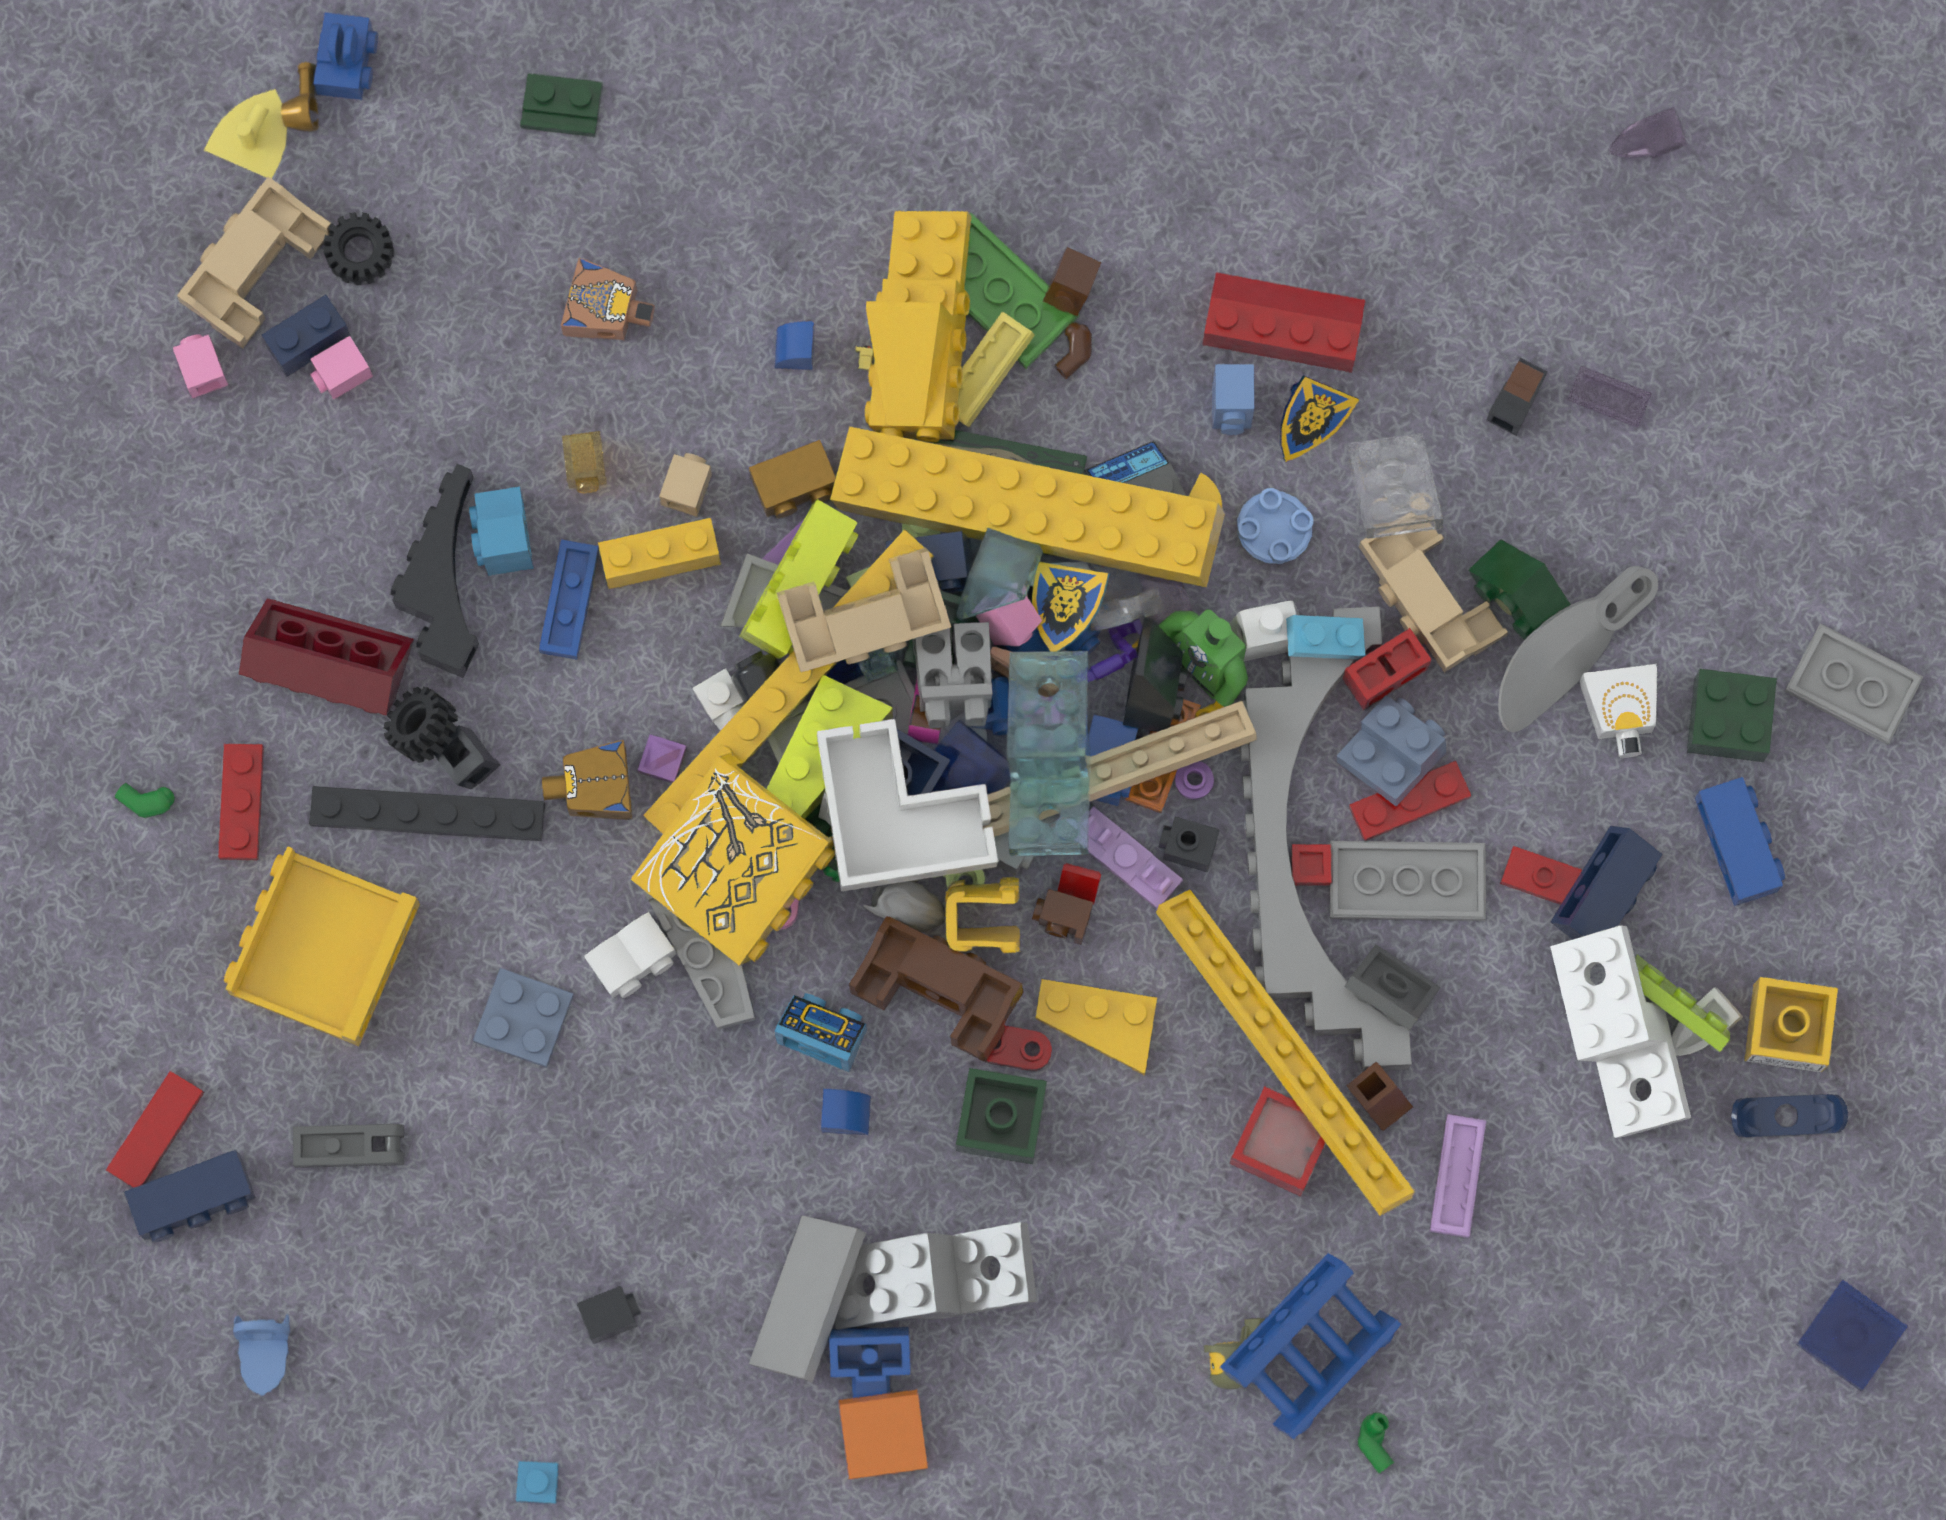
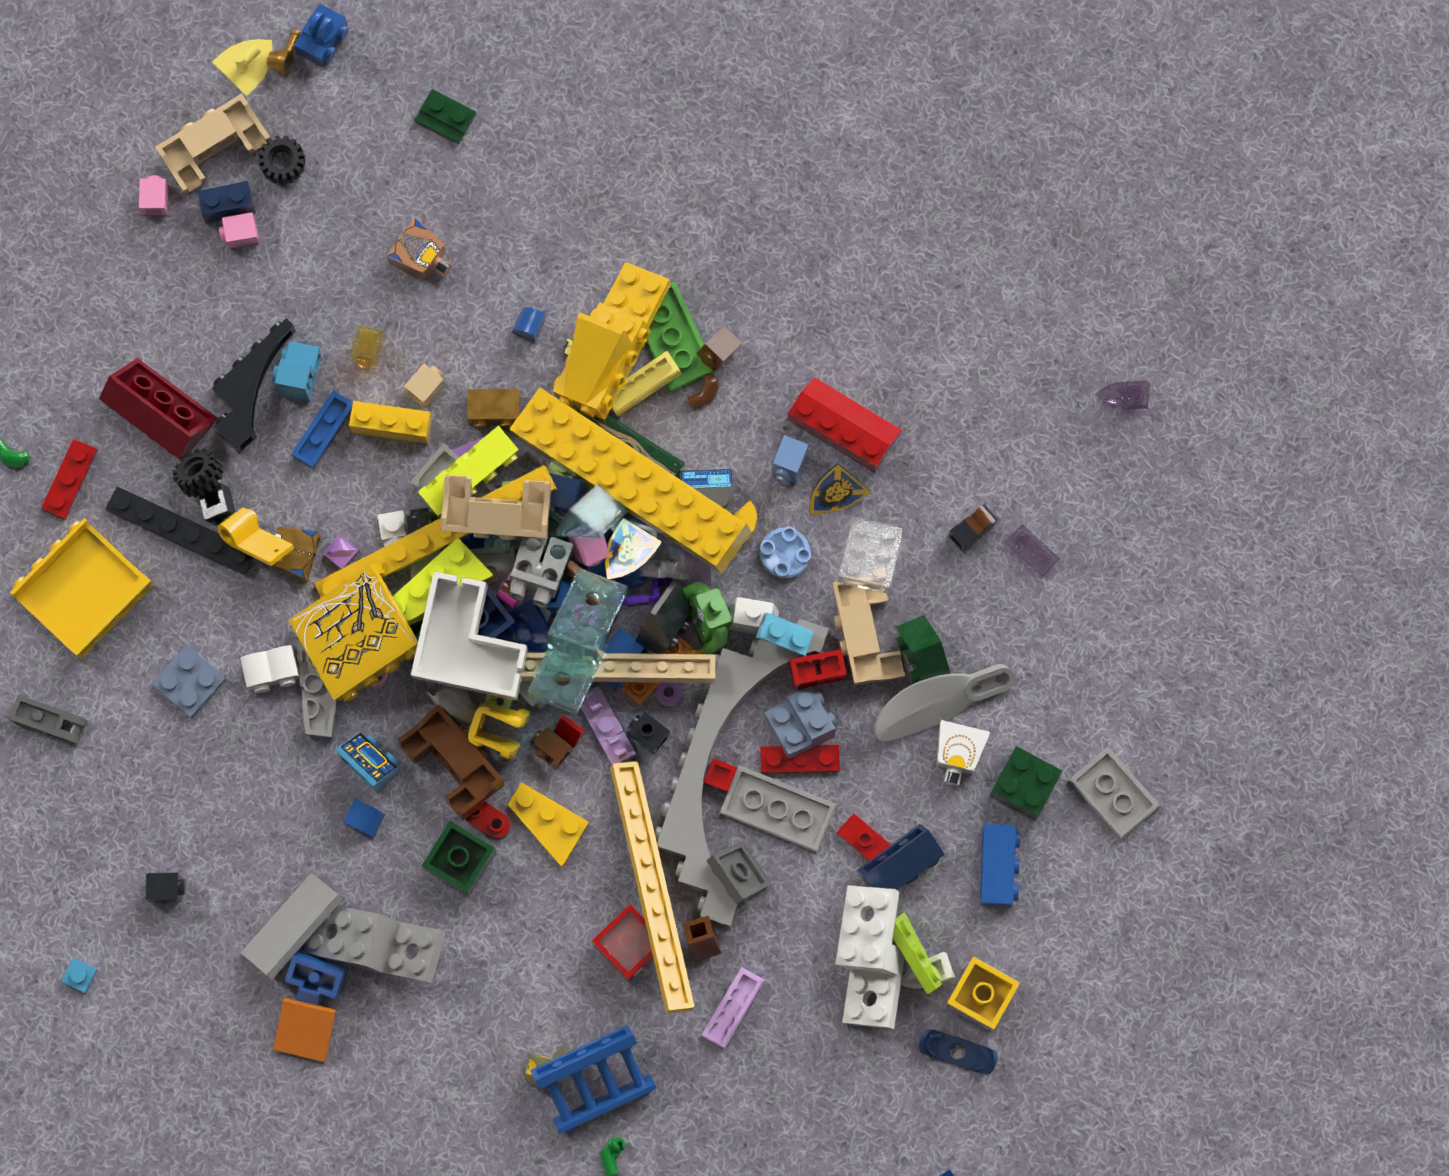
camera: 20 degrees right, 0 degrees up
none -> yellow door [217,507,294,566]

